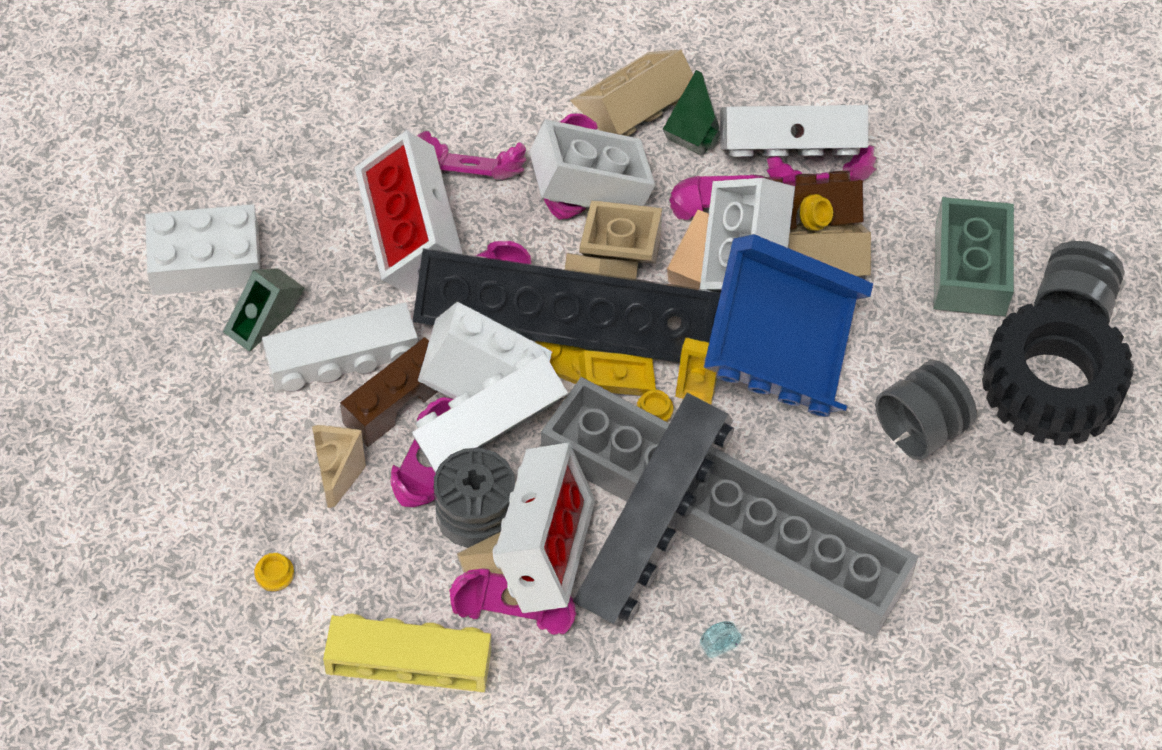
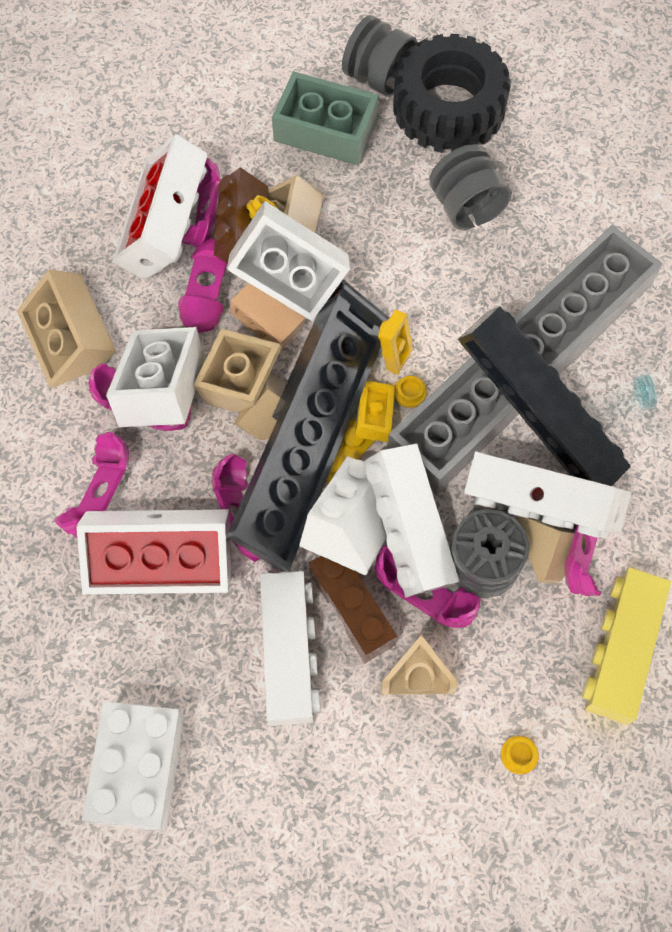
camera: 75 degrees left, 10 degrees up
slope [223,268,304,352] -> none
dark green slope [663,70,721,156] -> none
blue panel [703,234,873,417] -> none

